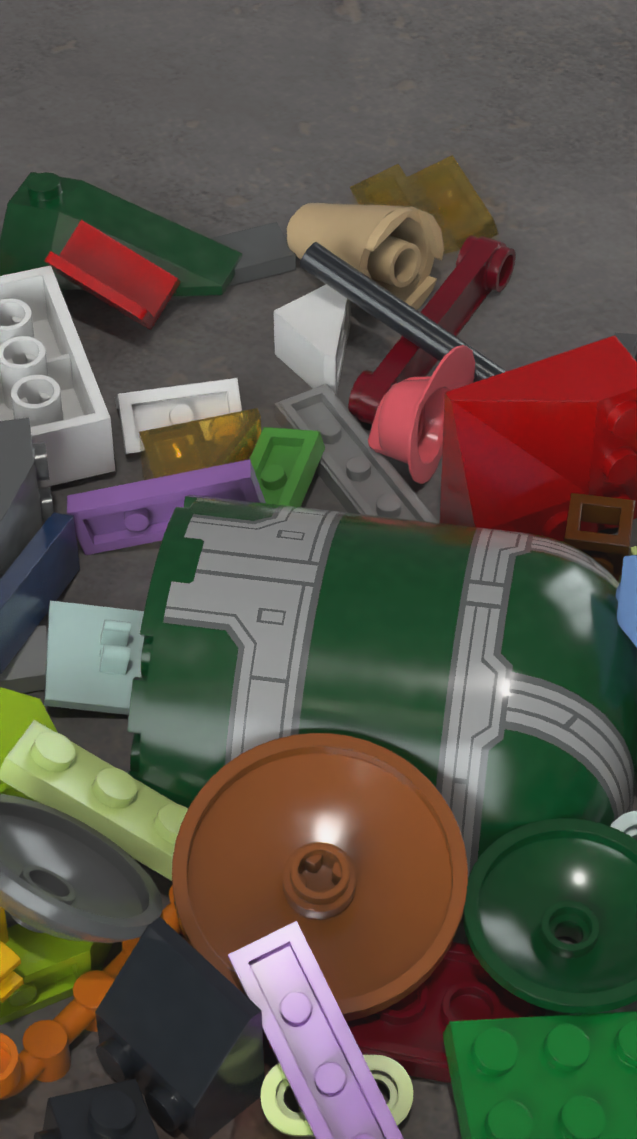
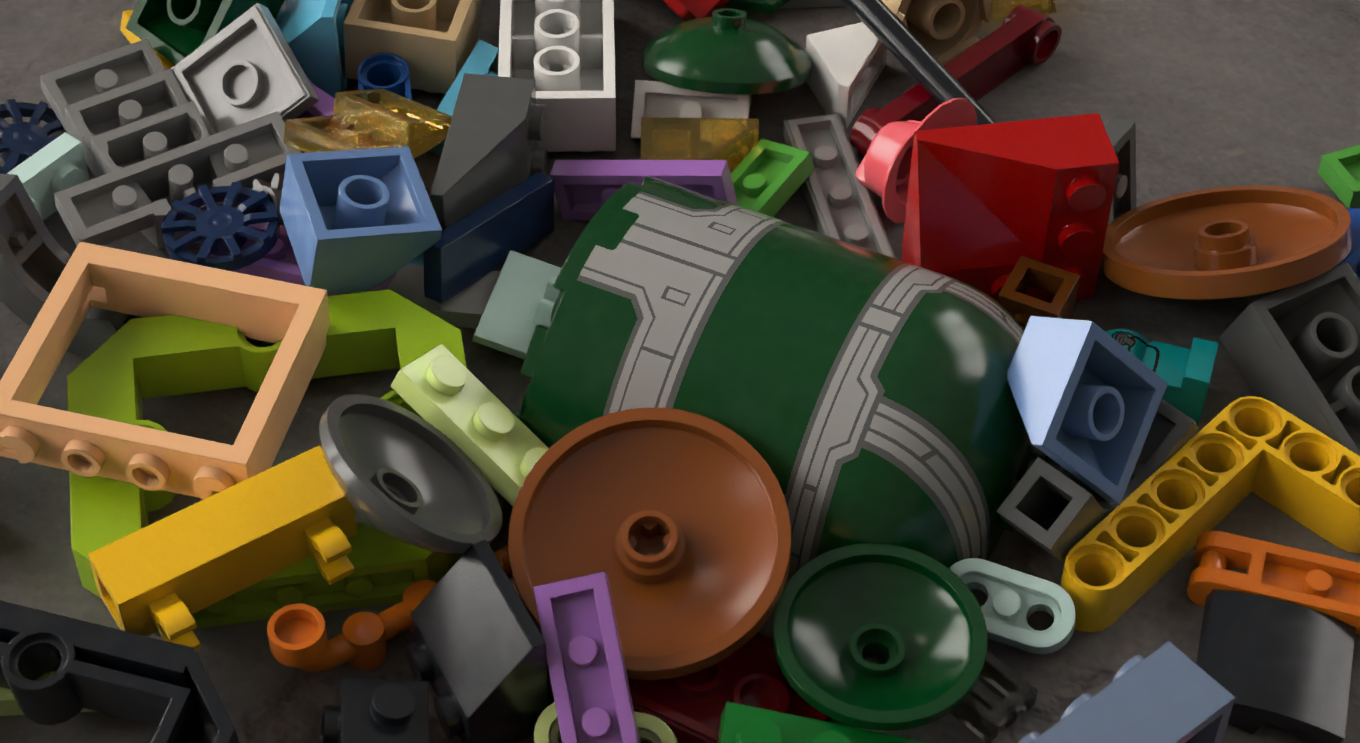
camera: 15 degrees right, 0 degrees up
none -> dark green dish [642,9,812,95]

